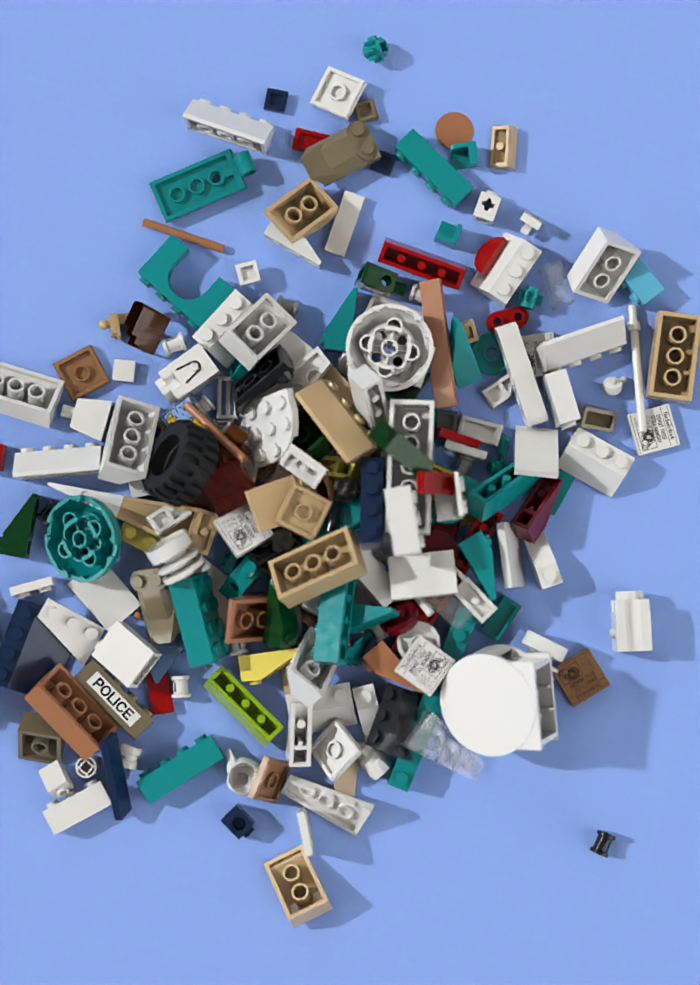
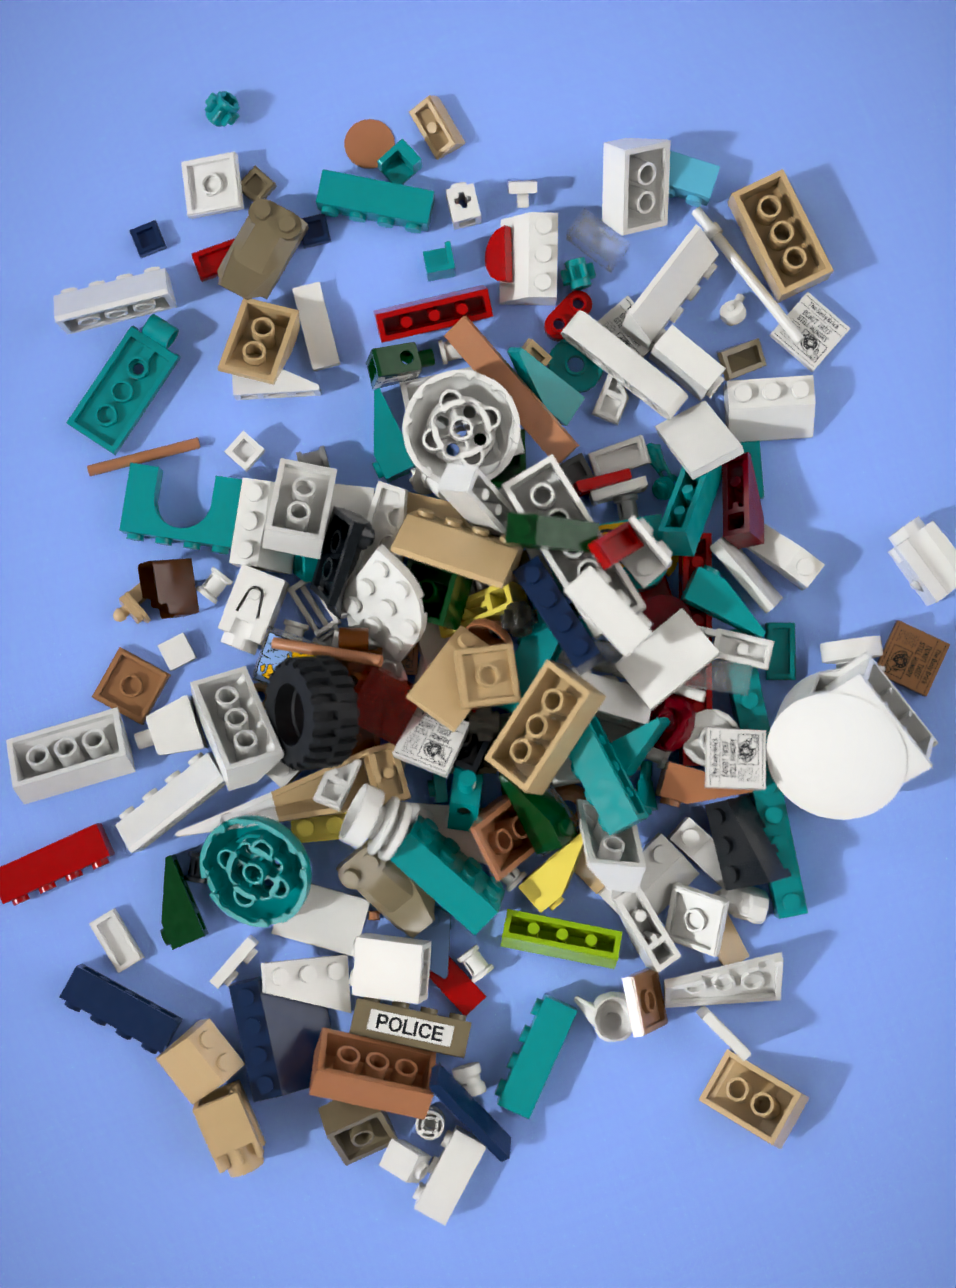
camera: 35 degrees left, 0 degrees up
dark blue brick [221,803,256,839] -> none
white hinge [279,444,329,490] -> none
black bar [326,500,342,532] -> none
clear wing [402,710,486,781] -> none

